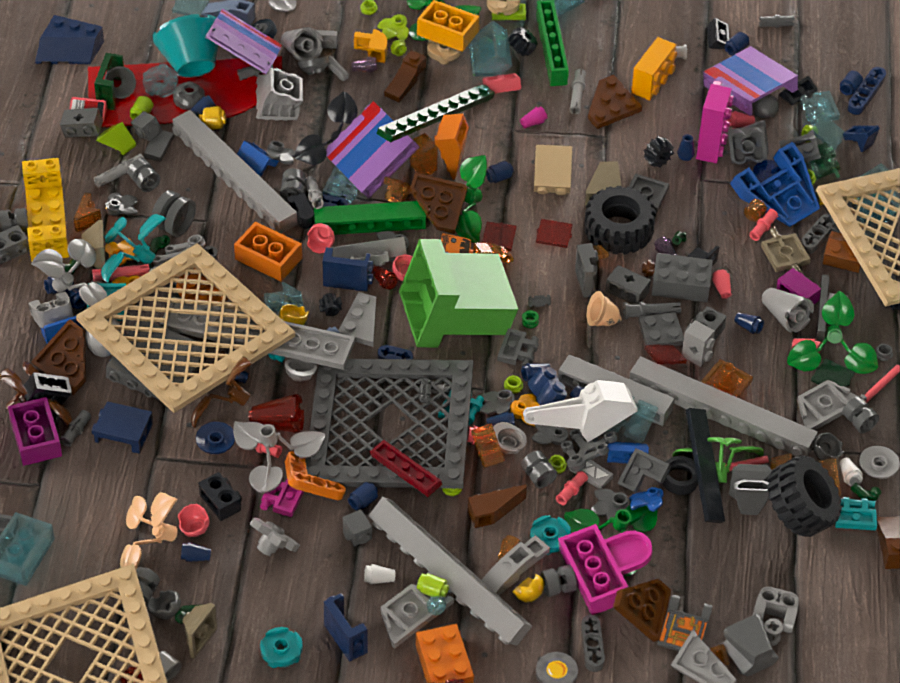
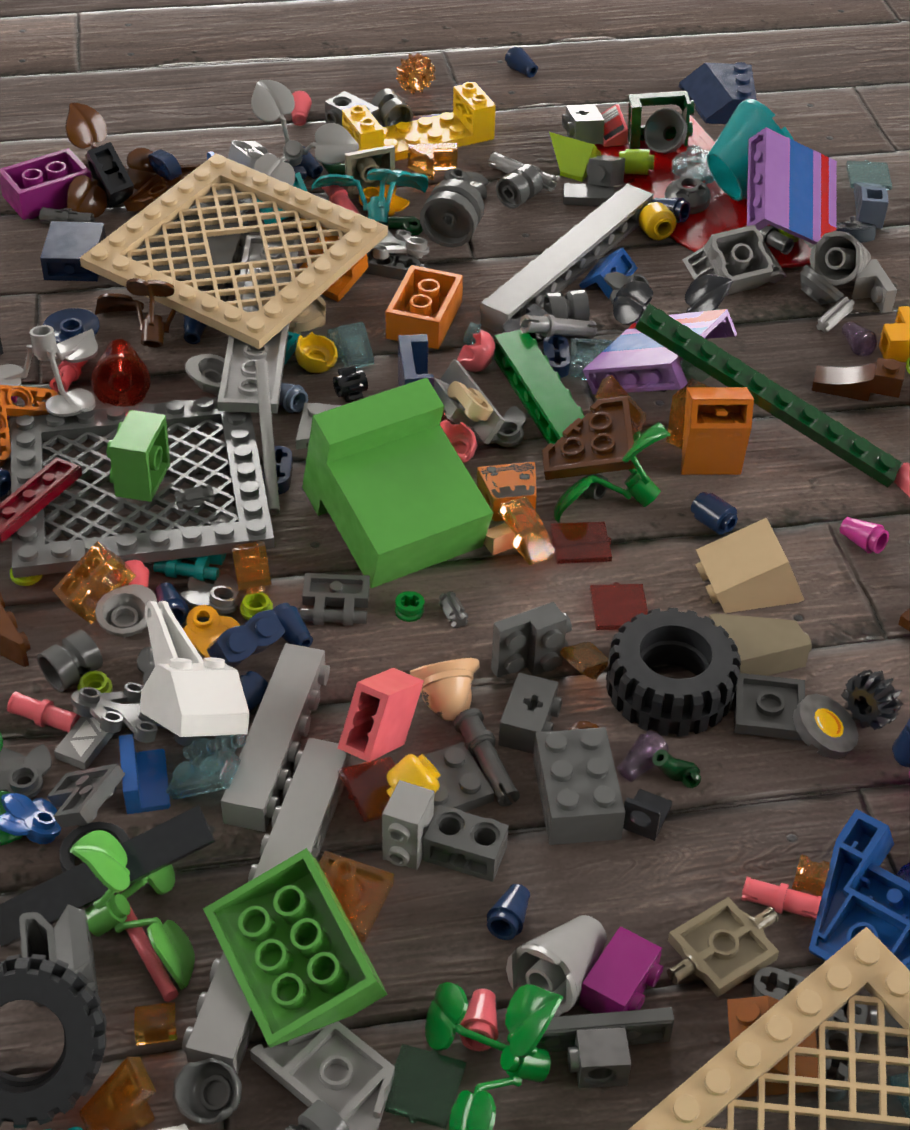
camera: 75 degrees right, 5 degrees down
coral cone [712,269,732,299] -> none
none -> bright green brick [106,410,170,502]
none -> dark blue beam [148,149,182,180]
none -> bright green slope [203,848,388,1047]
none -> clear orange brick [232,540,272,594]
none -> light grey piece [255,359,280,515]
none -> coral brick [338,668,424,762]
none -> yellow head [386,754,441,797]
none -> tan plate [447,381,493,422]
none -> clear light blue plate [462,322,482,345]
none -> flat silver tile [793,694,858,759]

